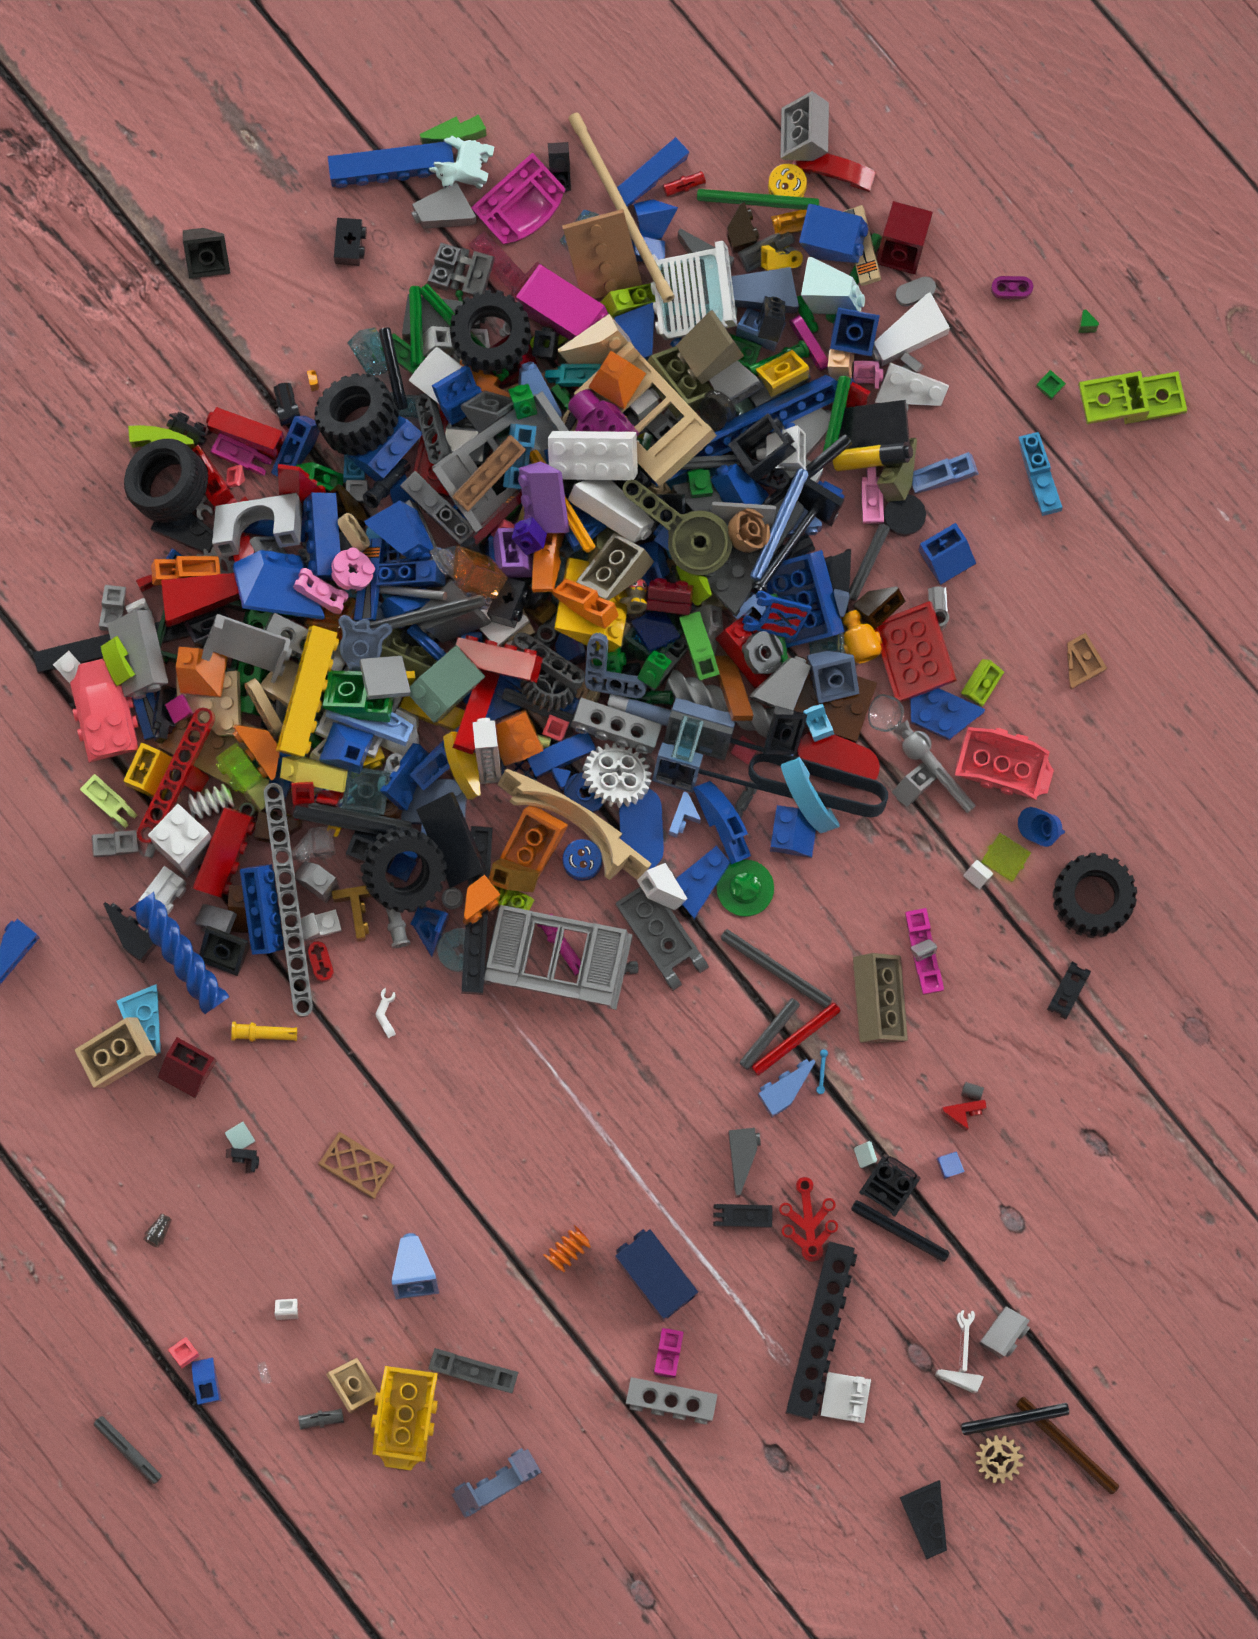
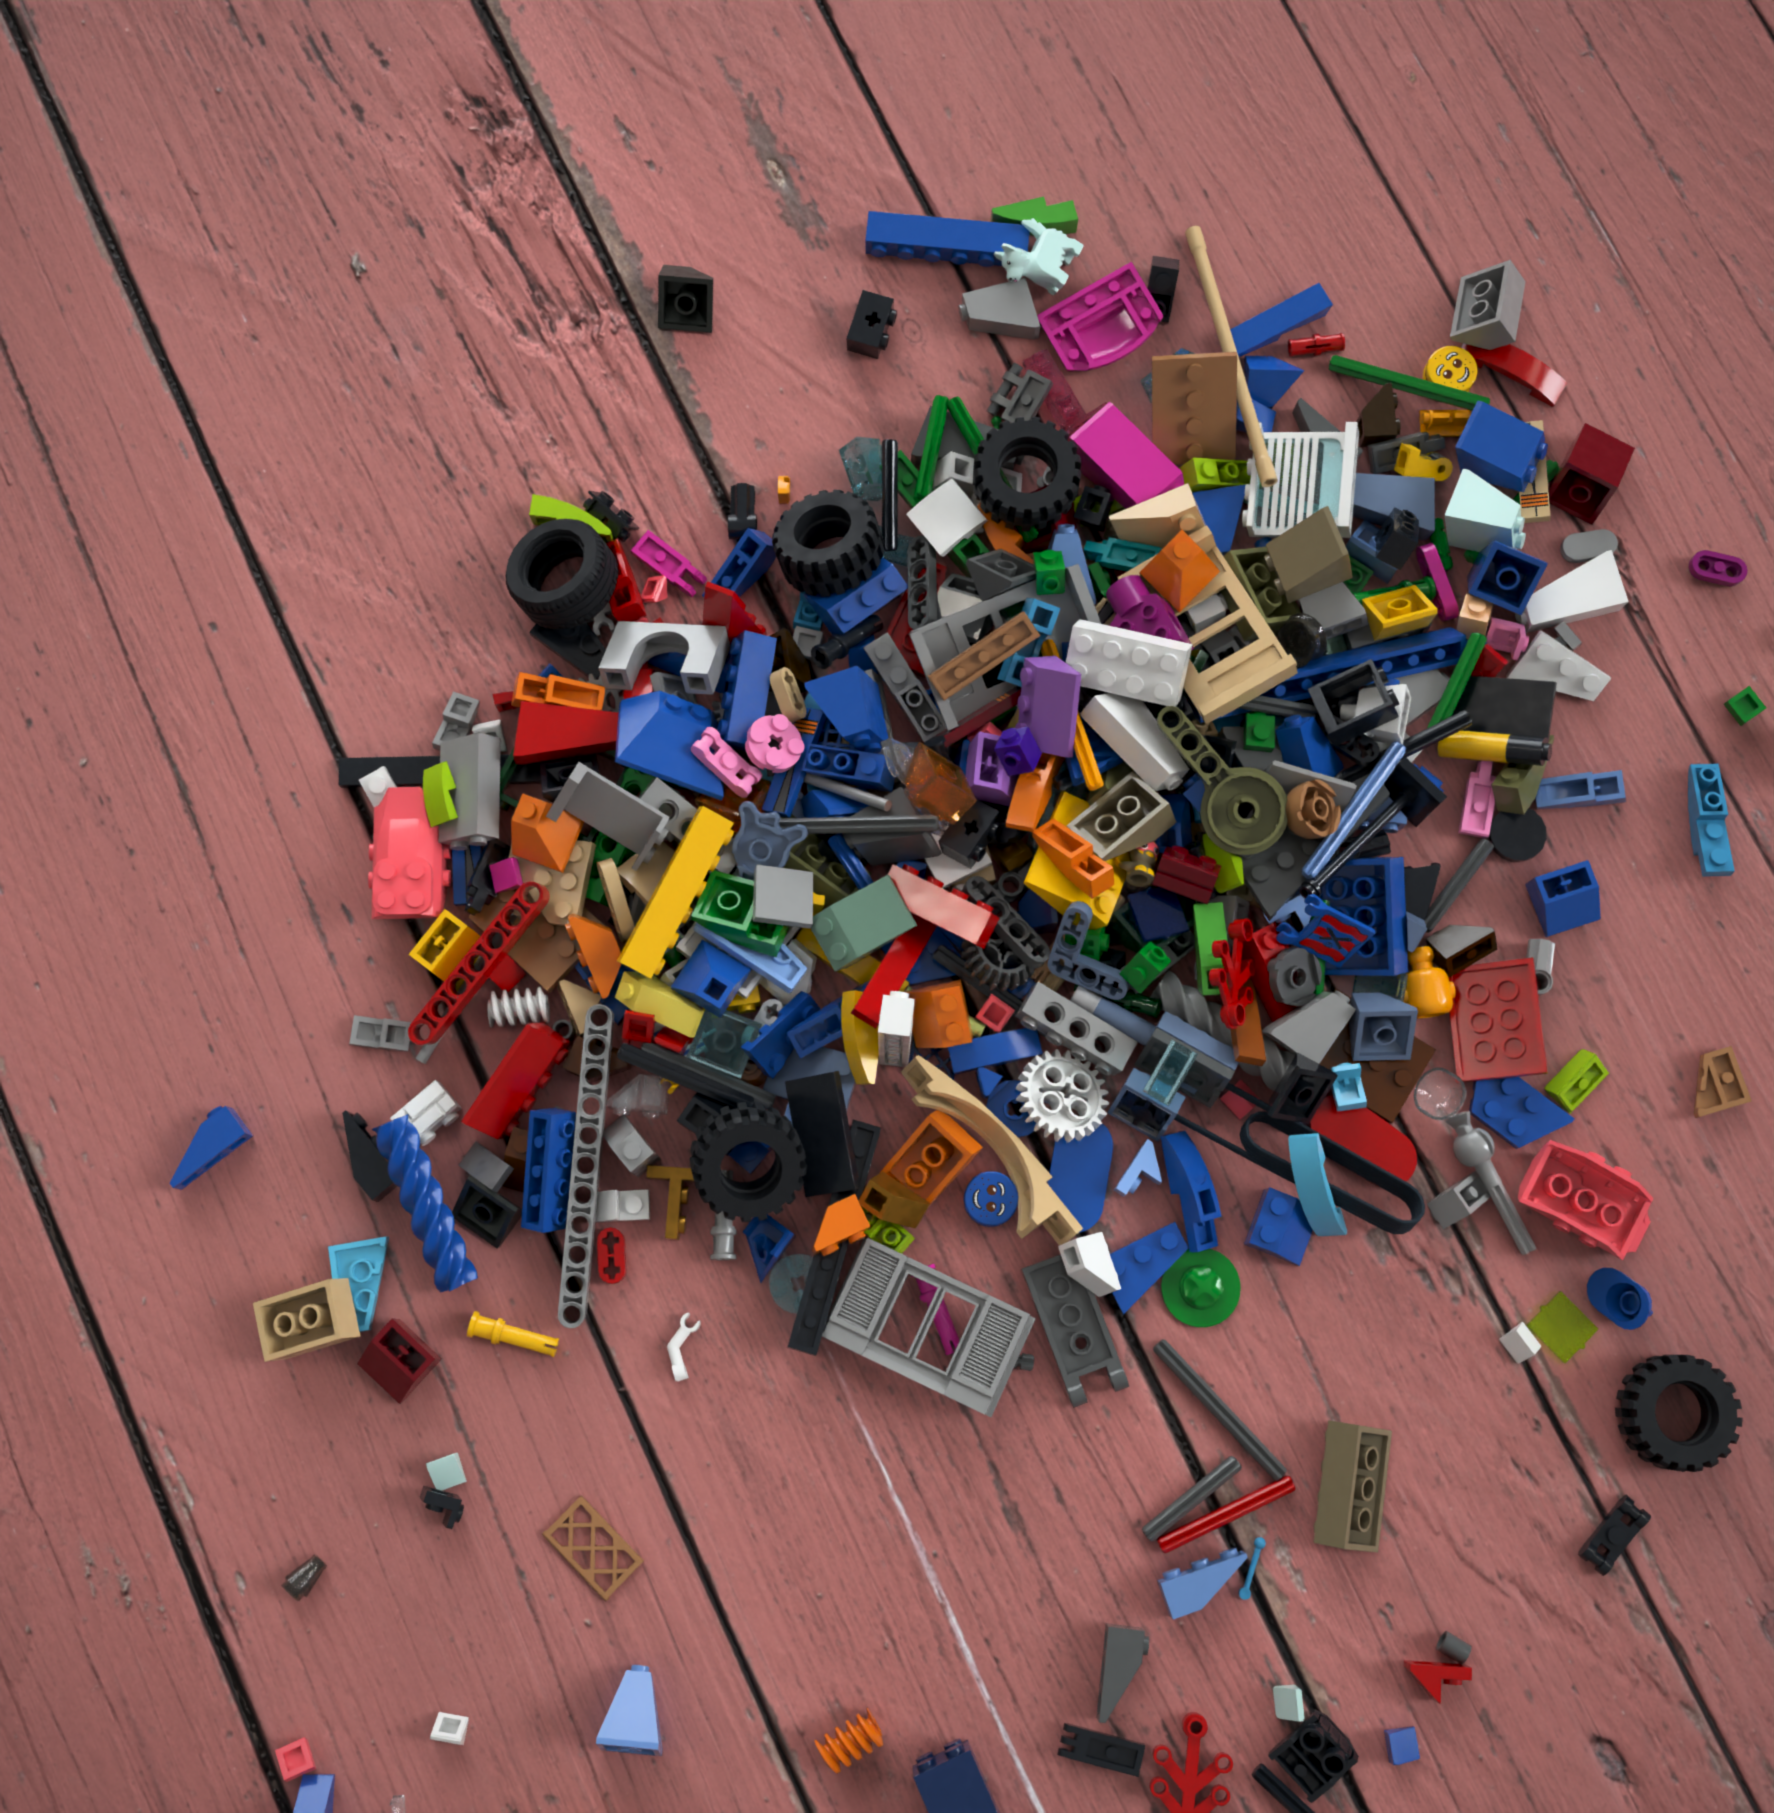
camera: 15 degrees right, 0 degrees up
yellowish green hinge [80,774,138,828] -> none
white brick [148,804,212,878] -> none
red slope [206,407,285,461] -> none
clear neon green brick [216,743,264,794] -> none
green slope [296,462,344,493] -> none
flat silver slope [427,243,461,291] -> none
blue slope [432,365,482,425] -> none
light grey plate [442,888,463,909] -> none
dark grey axle [735,781,757,818] -> none
dark pink slope [905,908,944,995] -> none
light grey slope [911,939,937,962] -> none
none -> red plant [1209,918,1256,1029]

